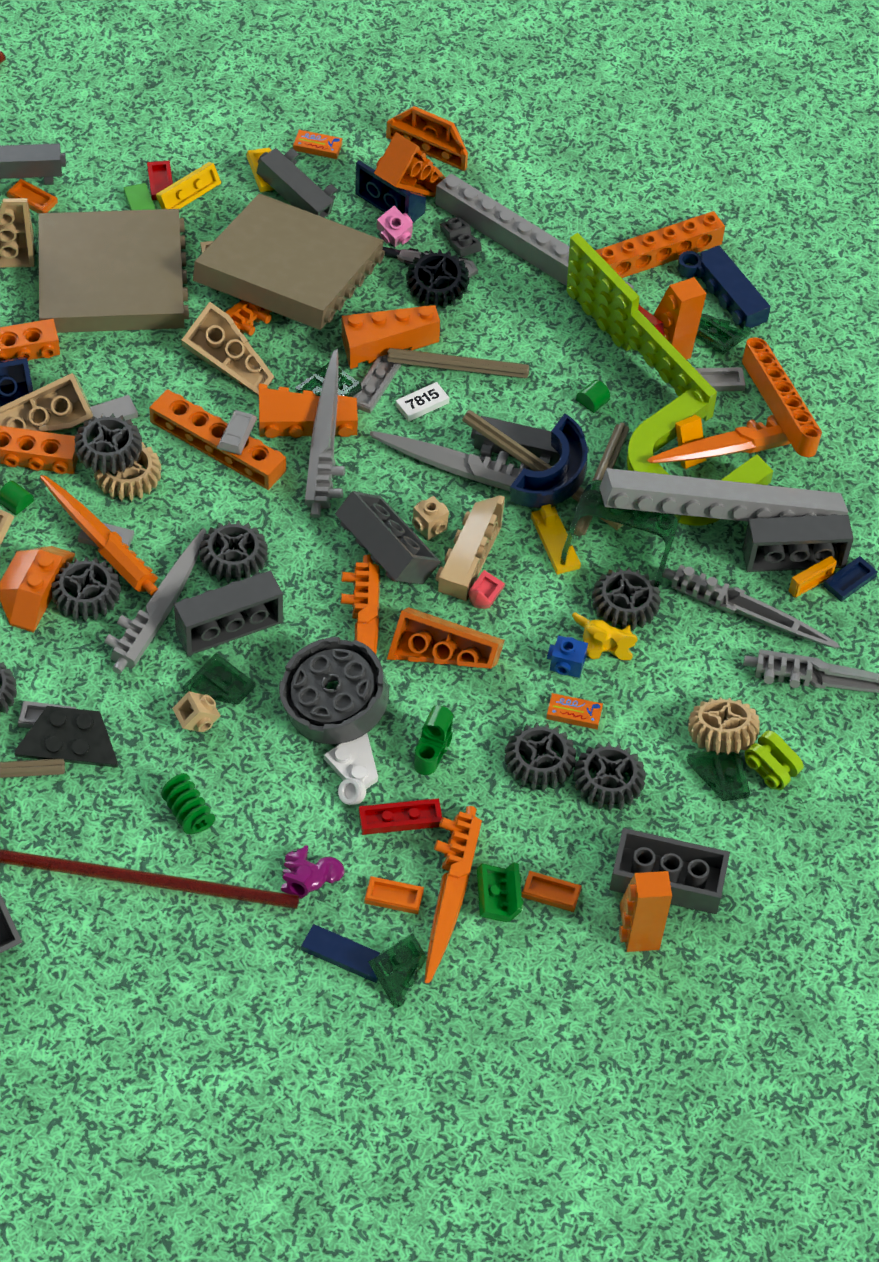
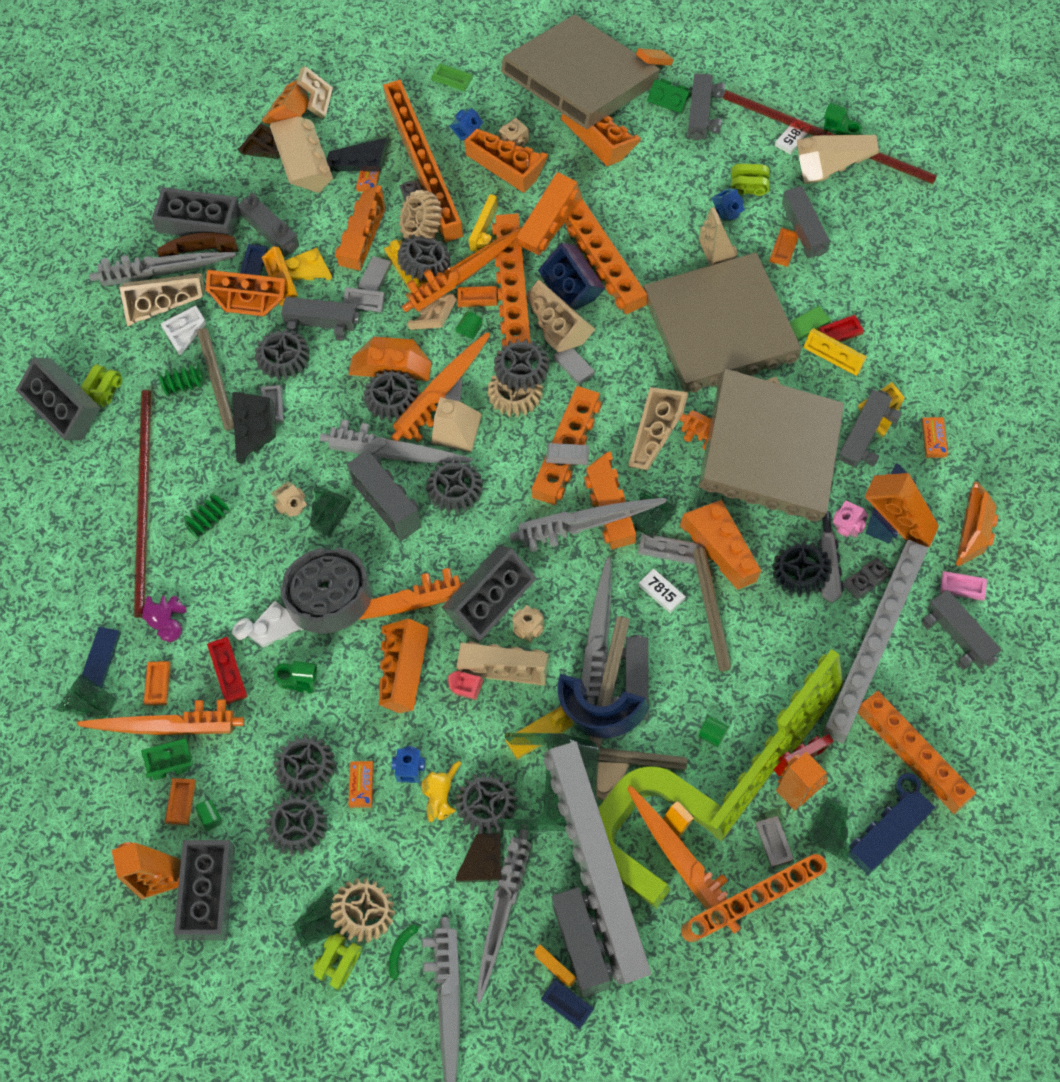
camera: 85 degrees right, 10 degrees up
none -> green brick [195,800,222,832]
none -> green piece [389,924,420,981]
none -> tan slope [431,397,482,452]
none -> dark brown wing [456,833,501,883]
none -> dark grey brick [922,590,1002,670]
none -> bright pink tile [940,571,987,601]

